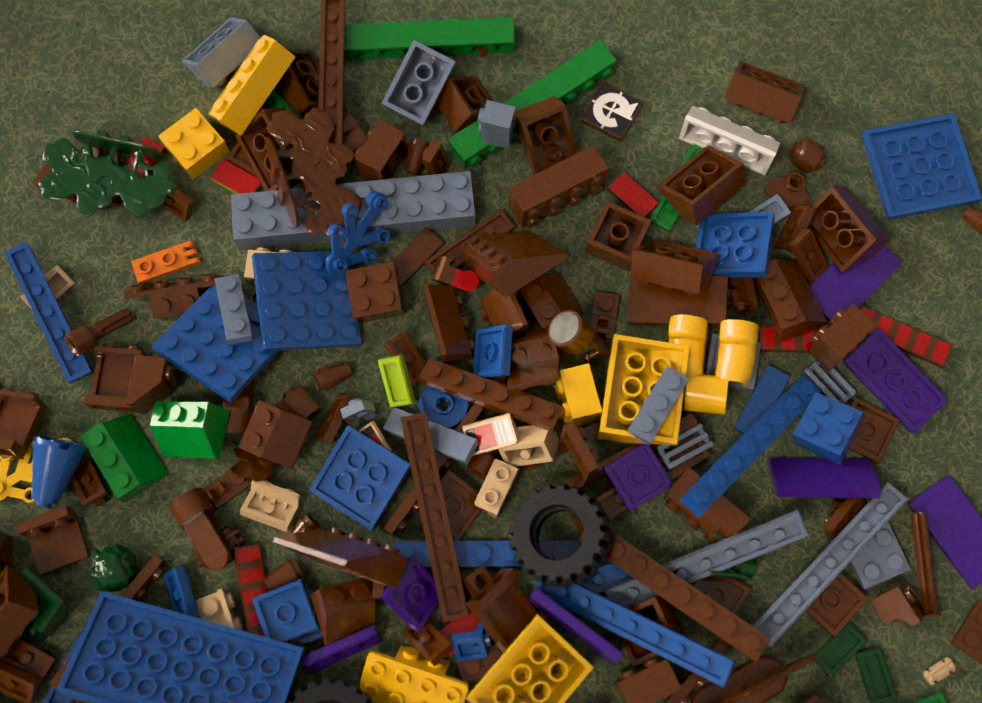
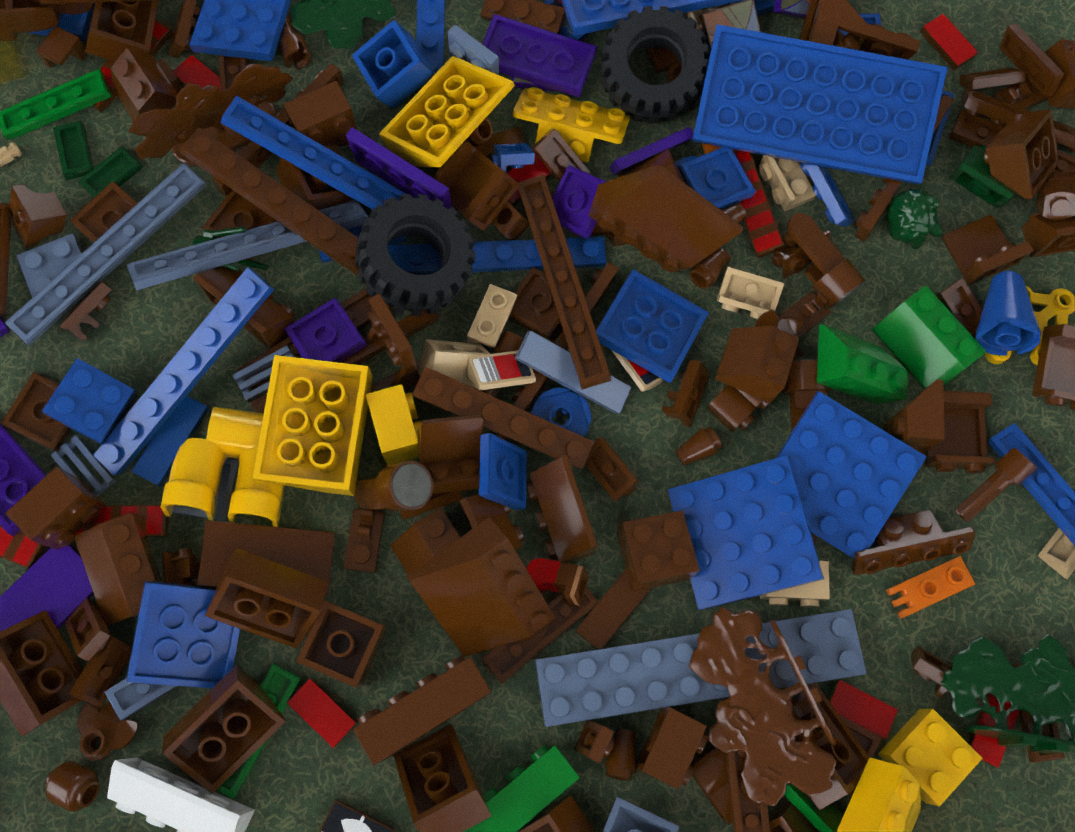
camera: 170 degrees right, 0 degrees up
sand blue plate [214,274,253,345] -> none
blue plant [325,191,390,276] -> none
sand blue plate [340,398,378,420] -> none
lime tile [378,354,416,408] -> none
sand blue brick [478,100,516,149] -> none
sand blue plate [627,366,689,445] -> none
dark purple tile [768,458,882,498] -> none

